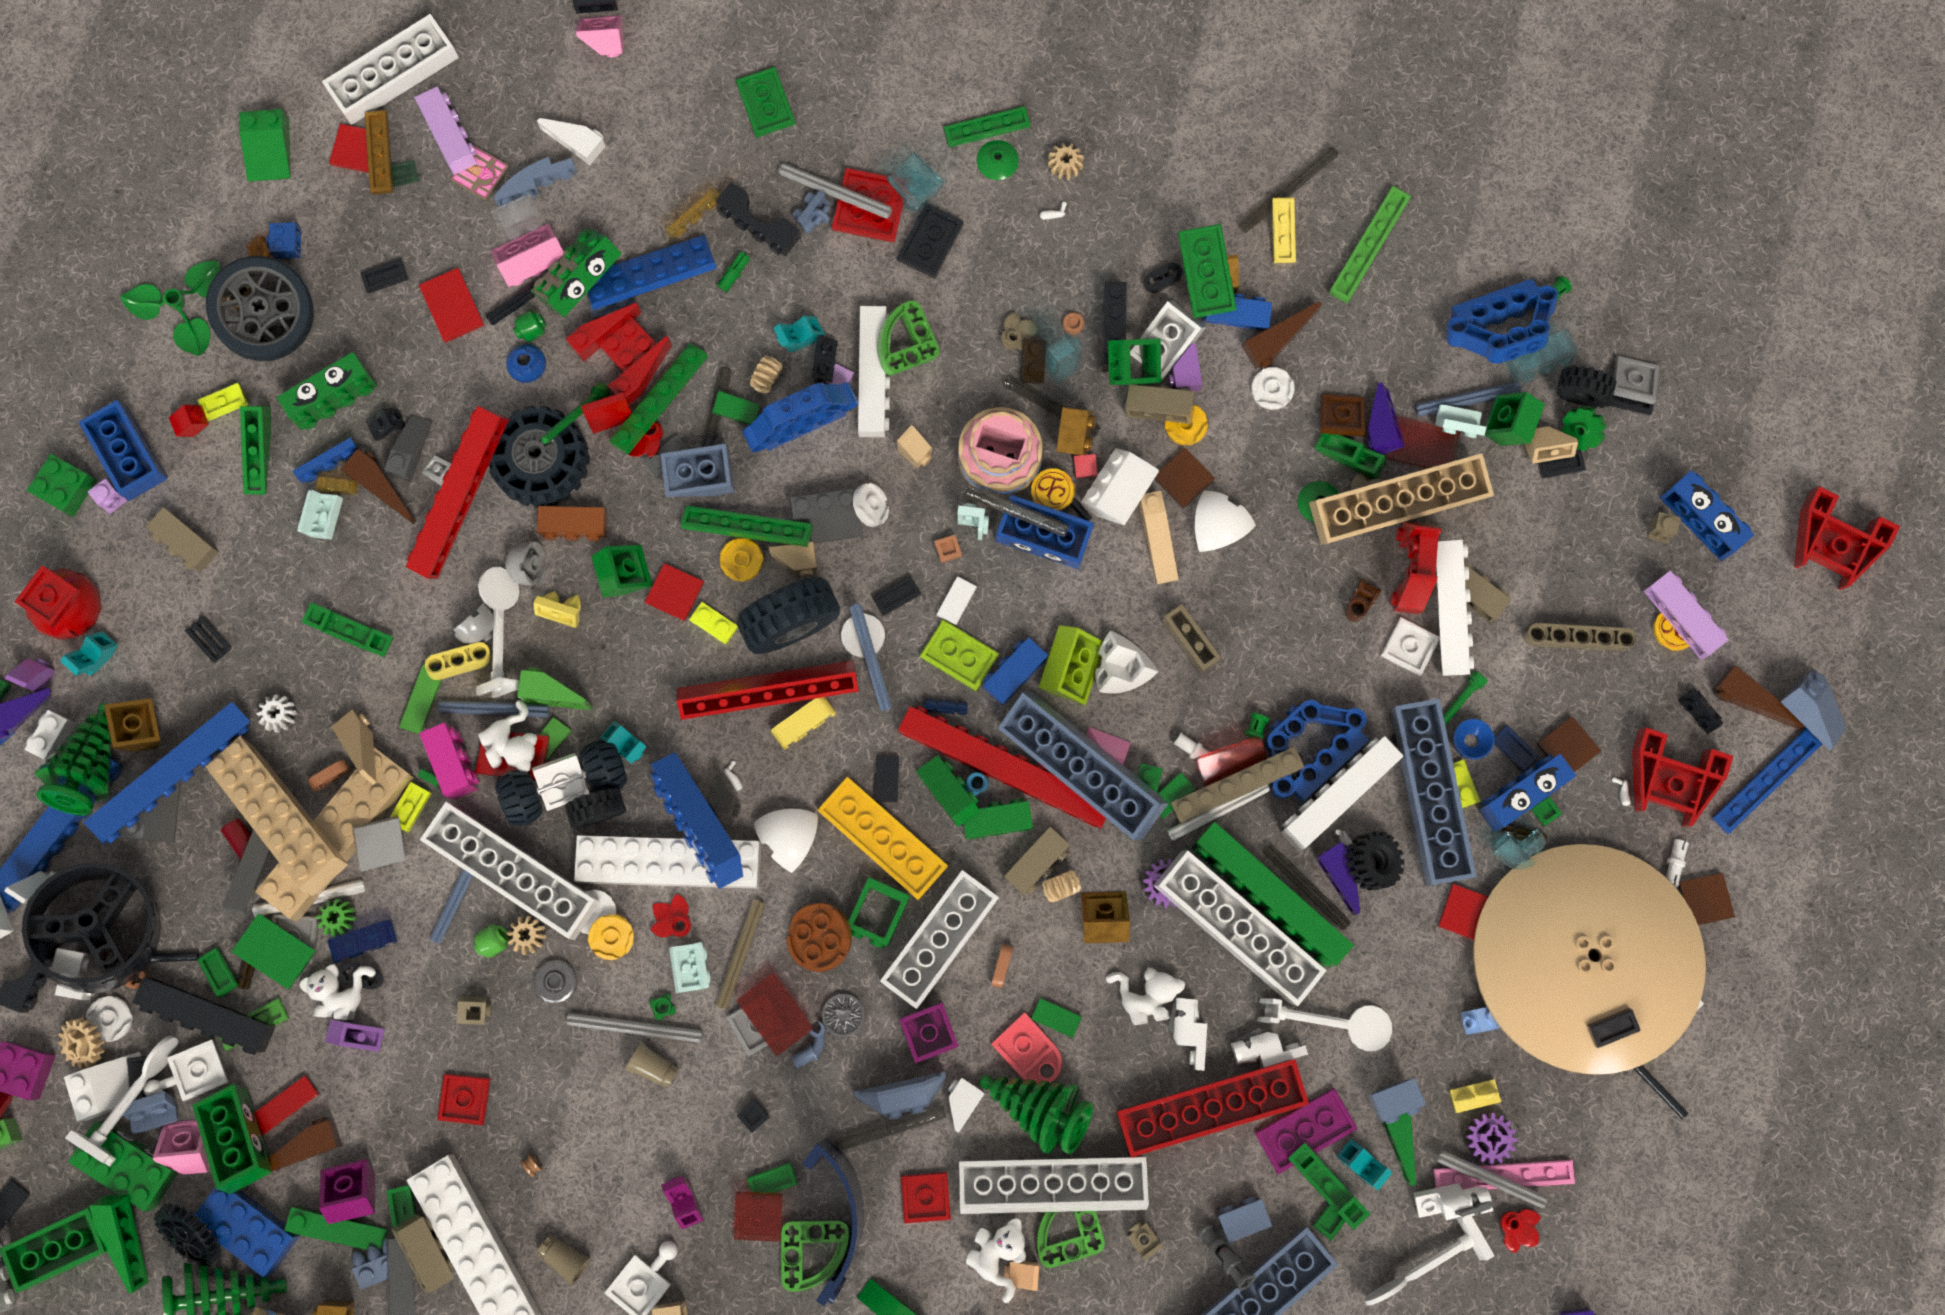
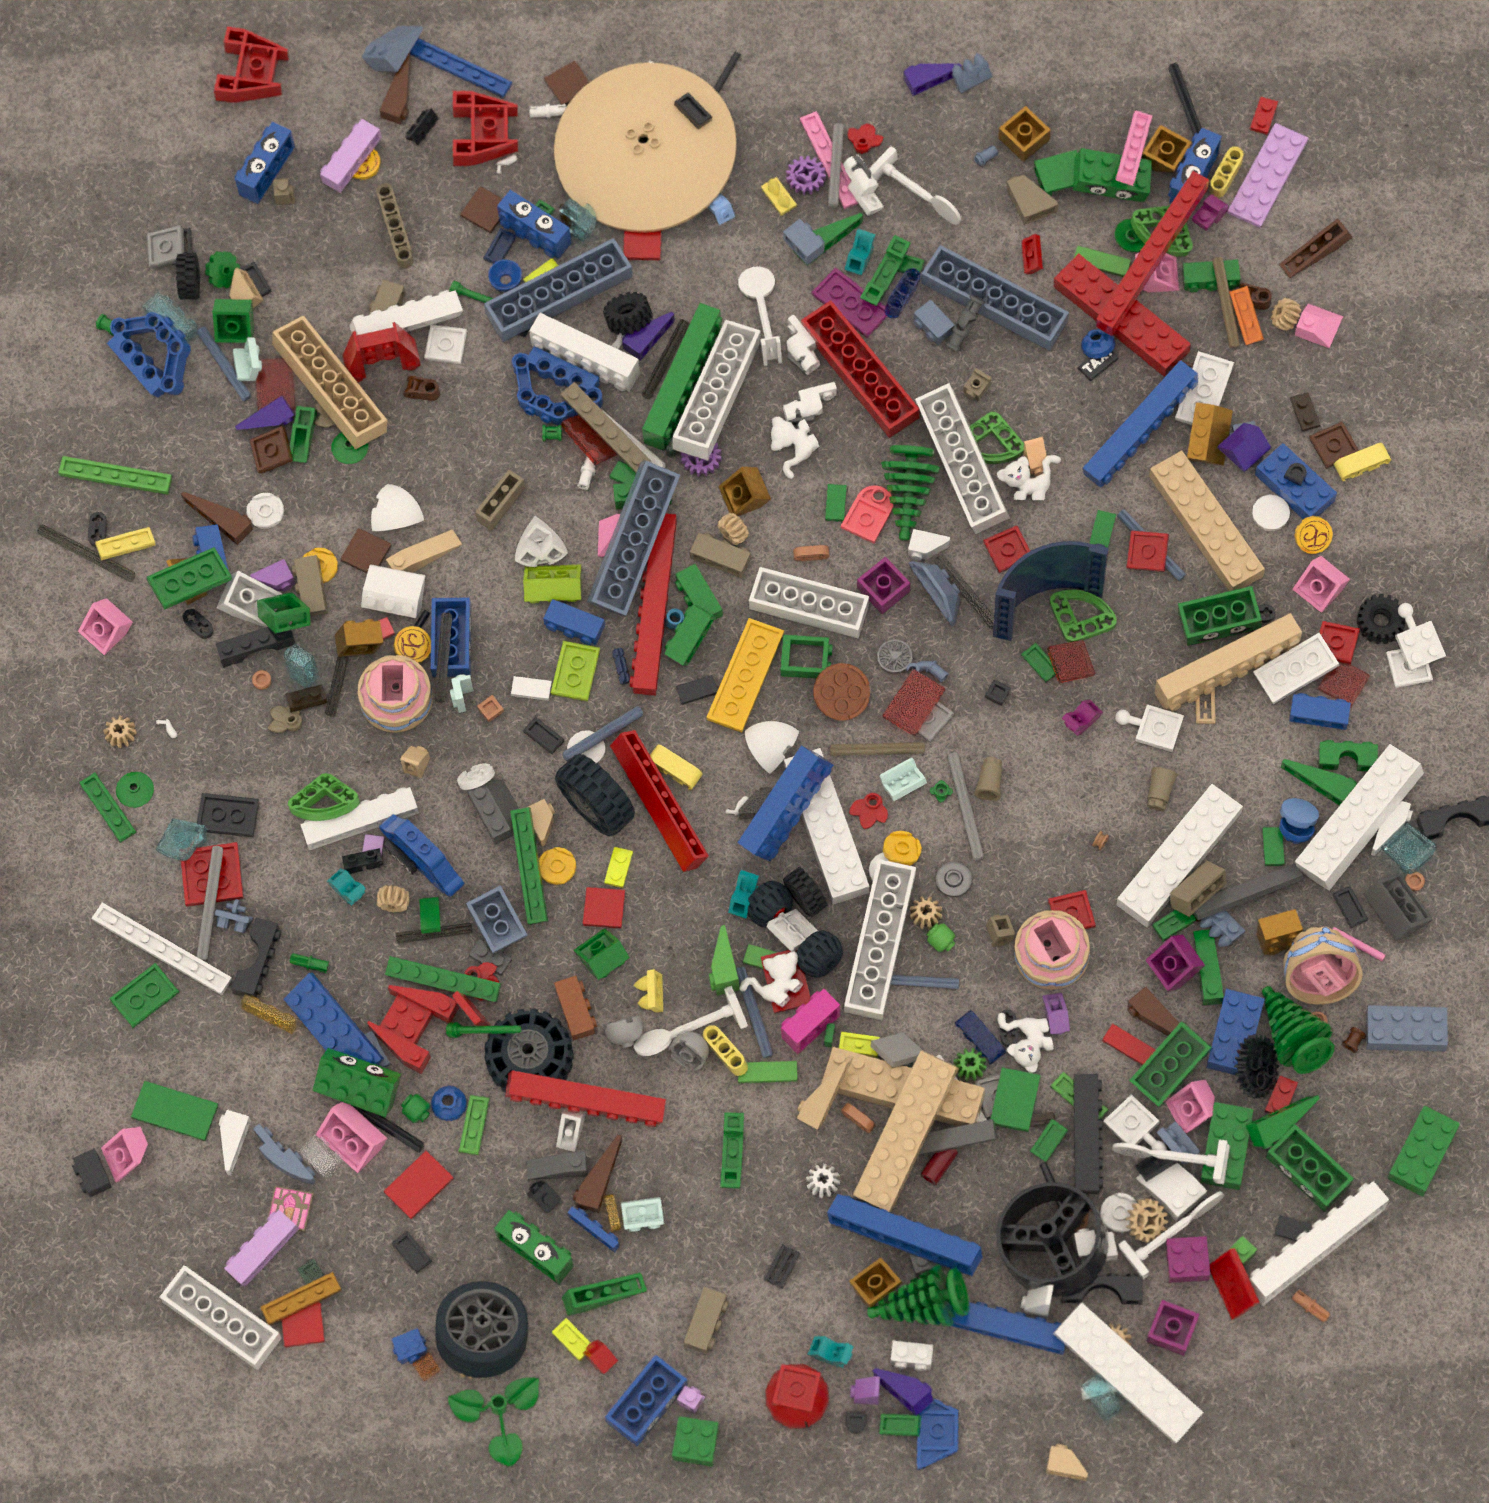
camera: 105 degrees left, 10 degrees down
green slope [239,109,291,182] -> none
none -> bright pink slope [78,598,133,655]
none -> black beam [88,512,107,547]
none -> white plate [92,903,232,995]
none -> green tile [131,1081,219,1141]
none -> bright green tile [459,1095,490,1156]
none -> black tile [846,1412,866,1434]
none -> clear blue beam [884,268,921,319]
none -> piece [1014,911,1090,990]
none -> white piece [1118,1191,1224,1279]
none -> red plate [1265,1075,1298,1114]

